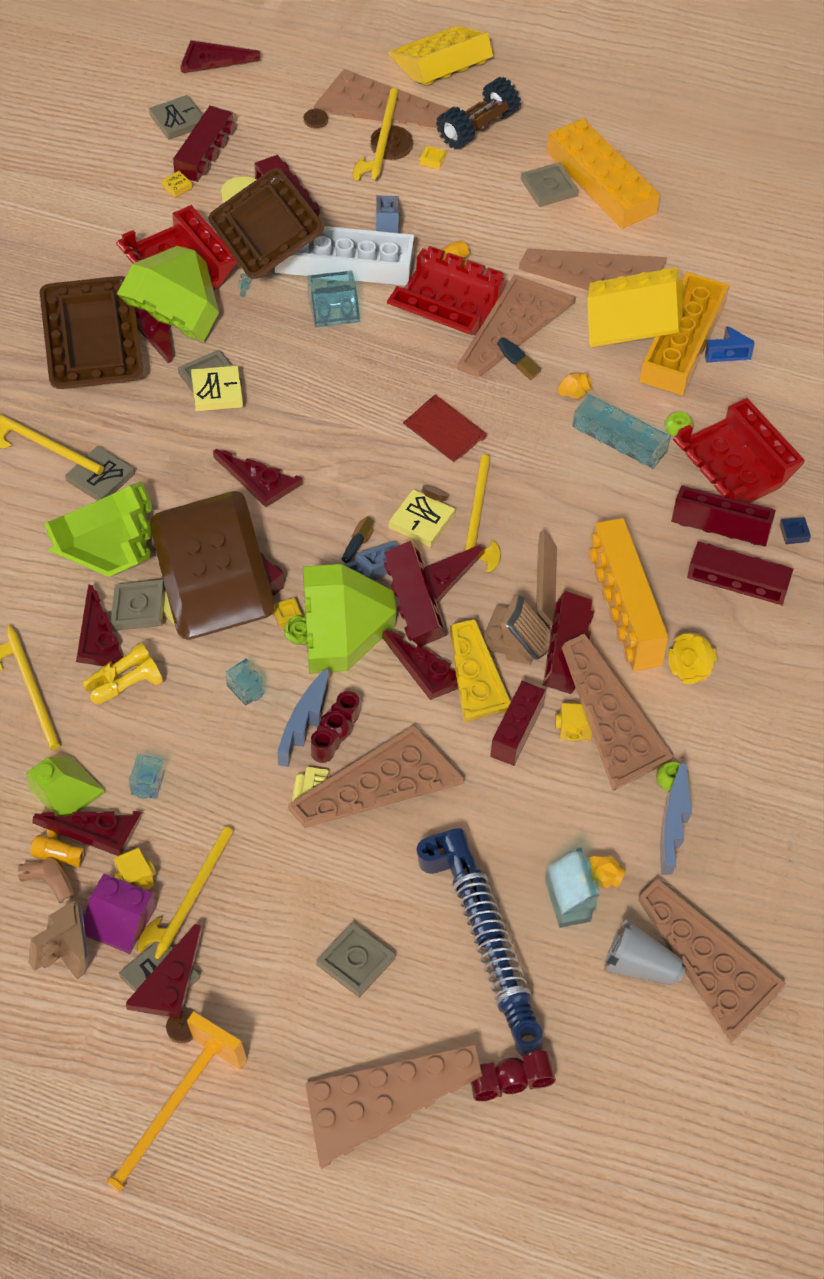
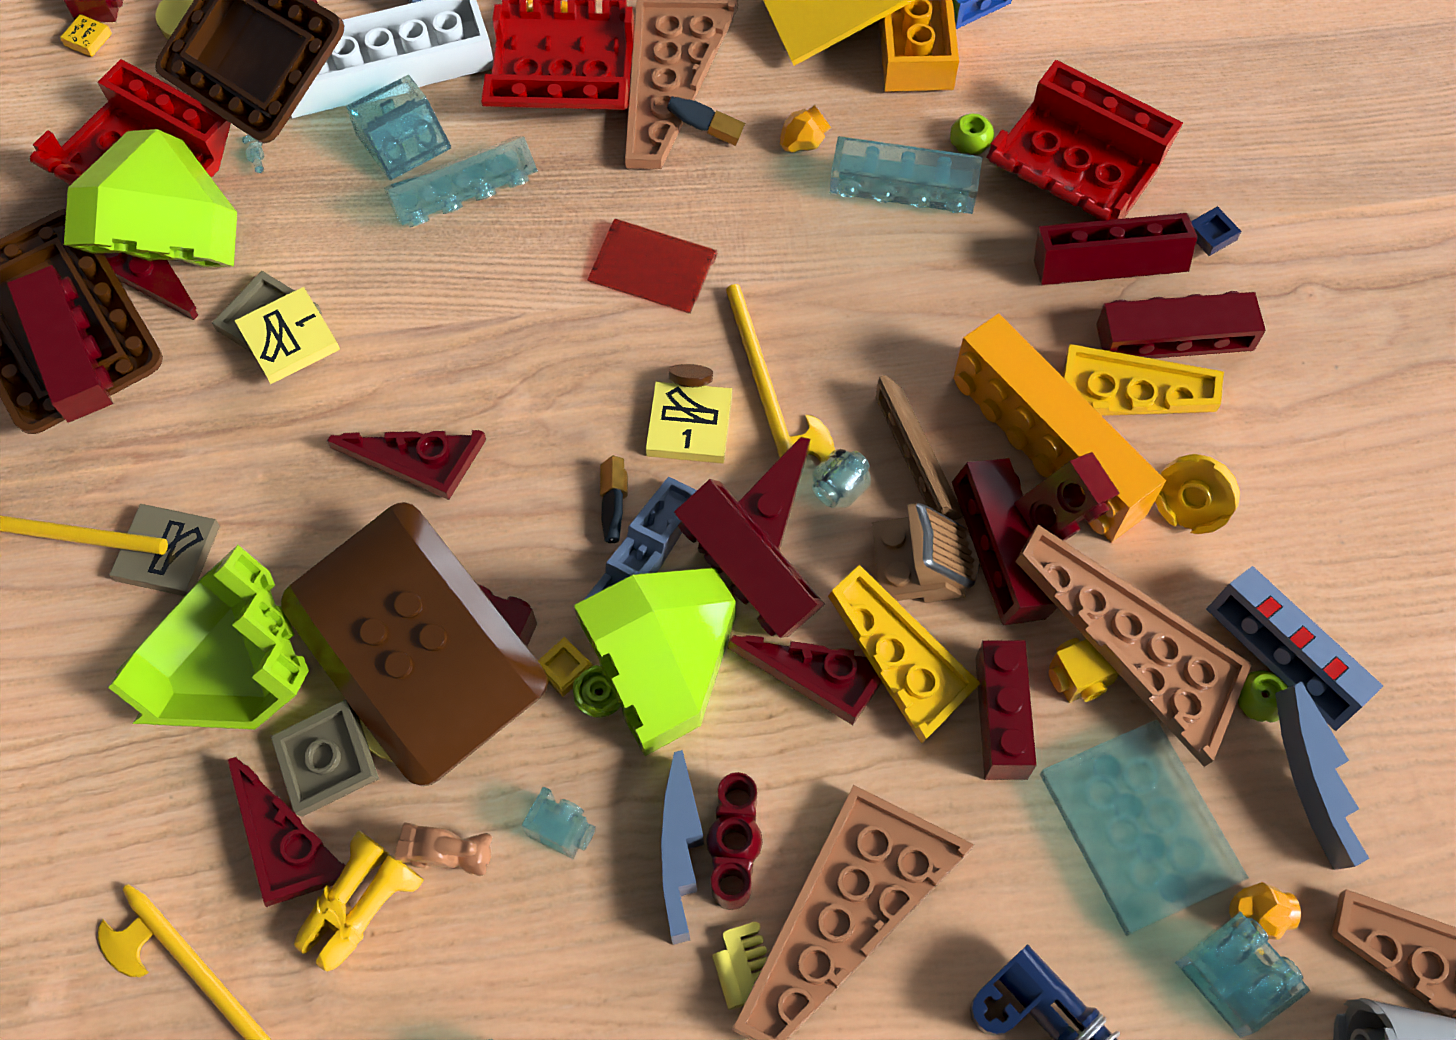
camera: 20 degrees left, 10 degrees up
none -> dark red brick [7,265,114,423]
none -> clear light blue brick [384,136,538,227]
none -> nougat animal [395,822,492,876]
none -> clear light blue head [812,449,871,508]
none -> dark red brick [1014,452,1120,541]
none -> clear light blue plate [1040,719,1249,936]
none -> yellow wing [1063,344,1224,416]
none -> sand blue brick [1206,566,1383,731]

